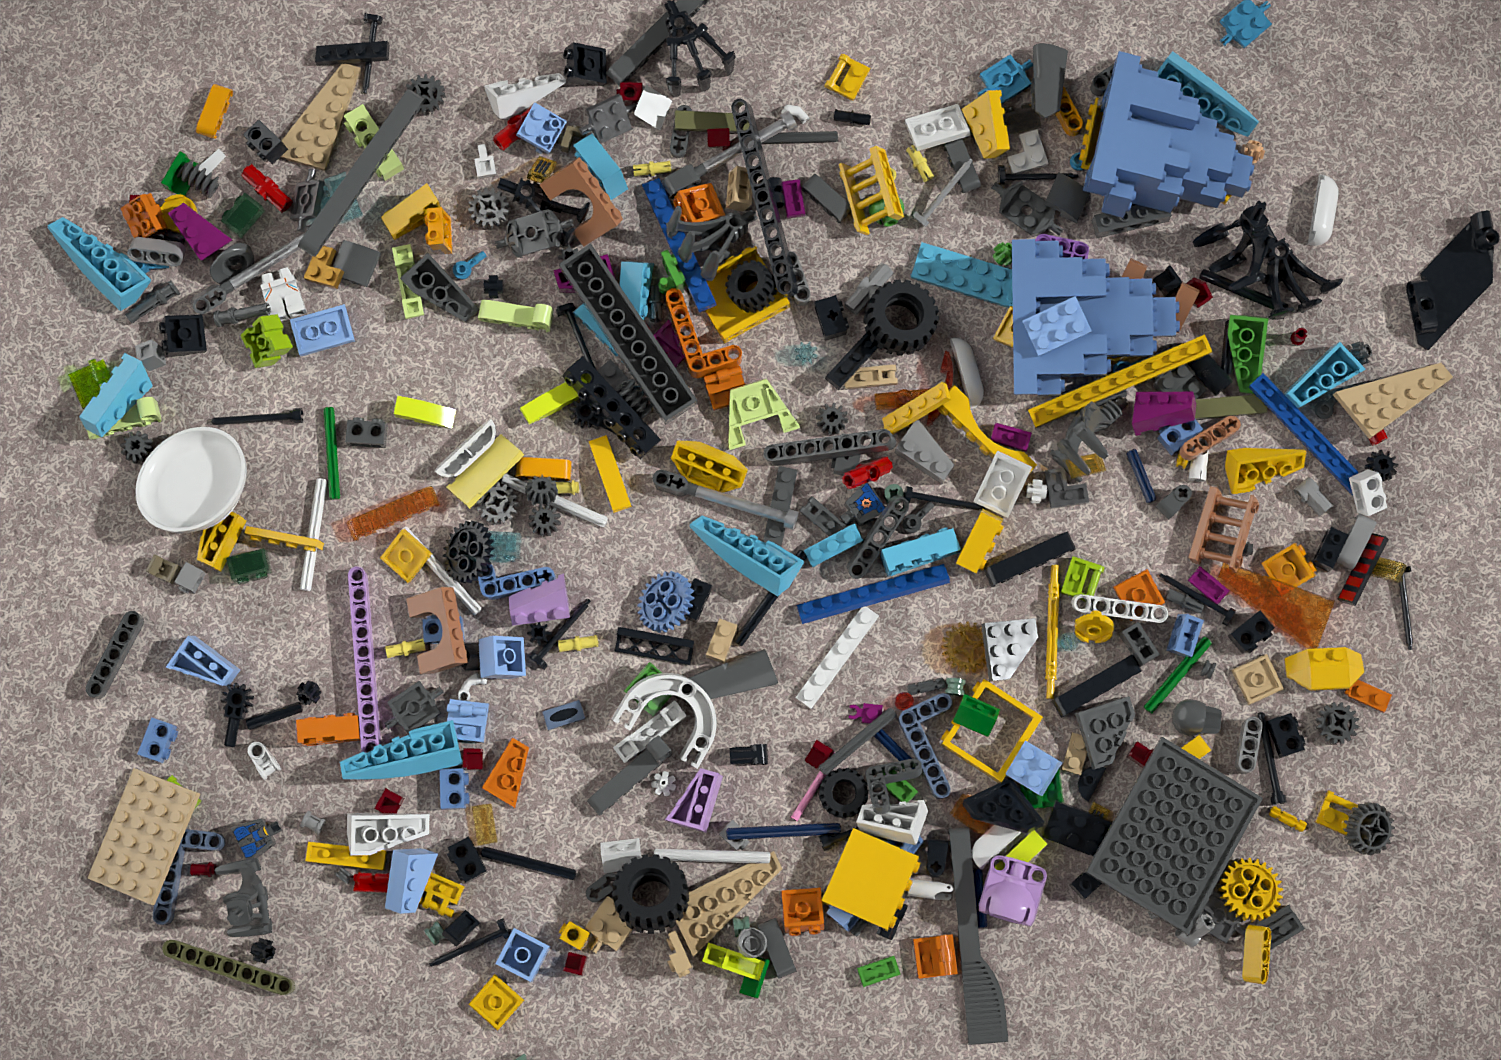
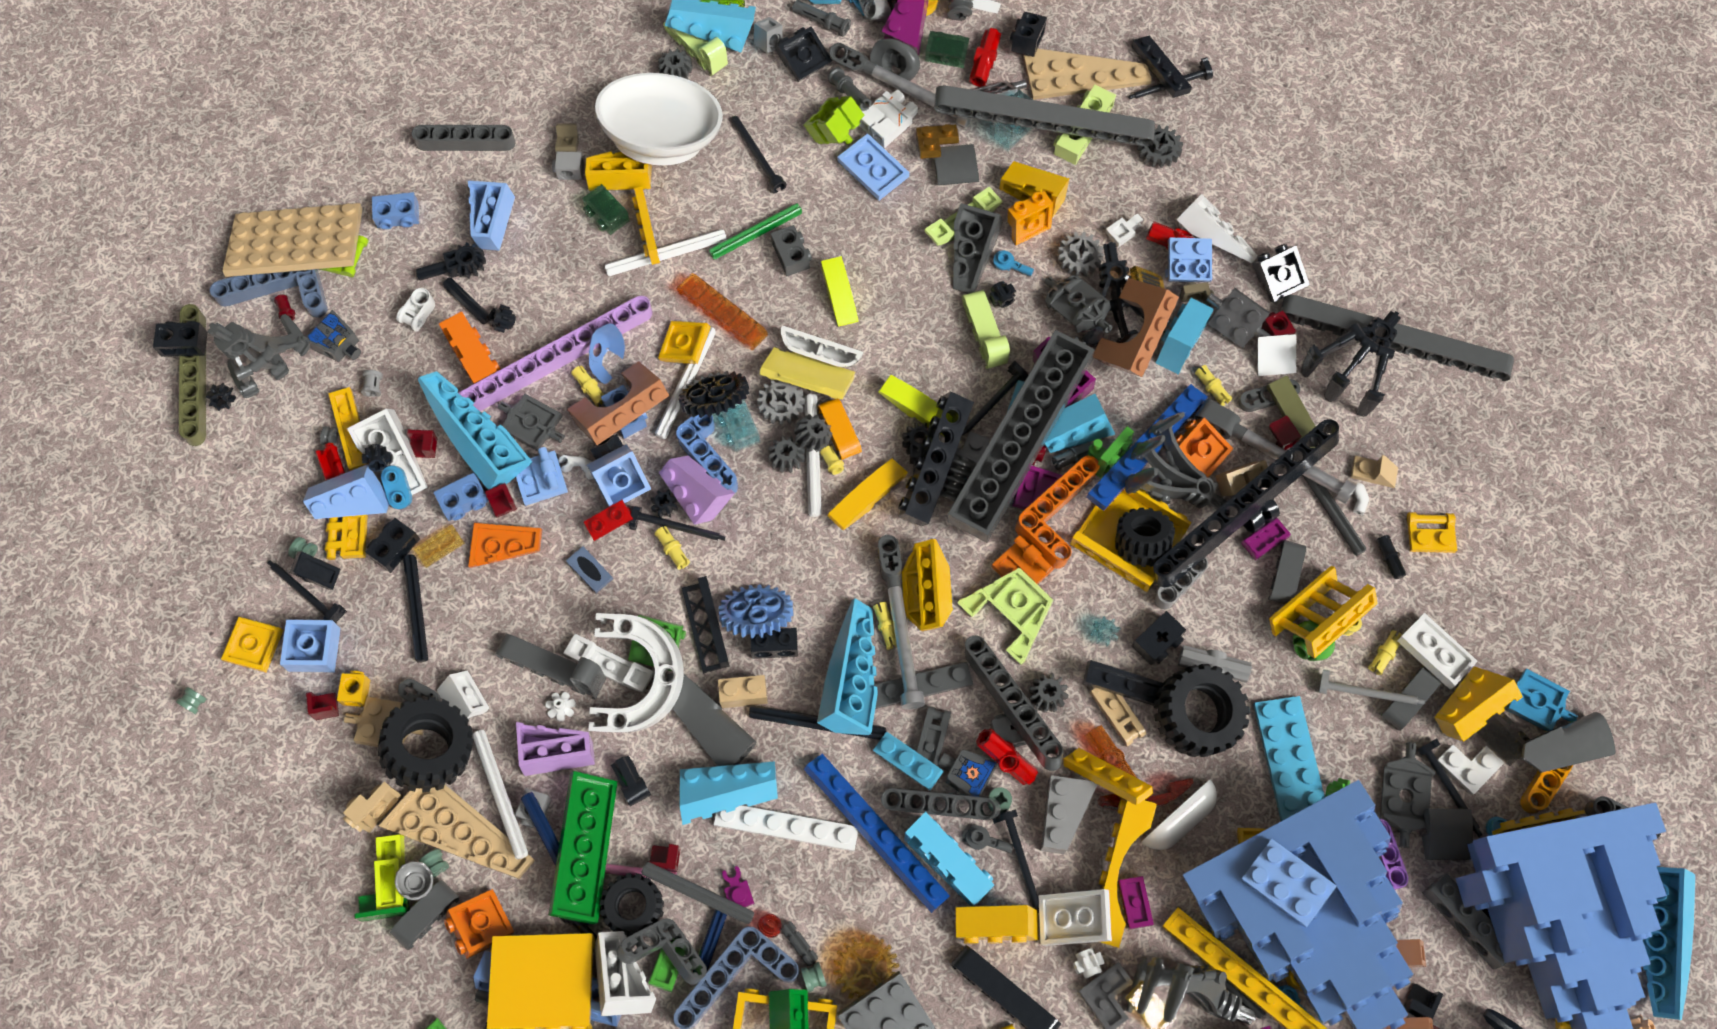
camera: 65 degrees right, 10 degrees down
none -> black brick [153,321,208,357]
none -> black gear [362,444,391,472]
none -> dark azure plate [381,466,412,509]
none -> green plate [548,771,618,924]
none -> red hinge [584,500,633,541]
none -> medium blue piece [589,323,625,384]
none -> medium azure wedge [679,761,778,825]
none -> light yellow pin [873,602,897,650]
none -> tan slope [1351,455,1398,488]

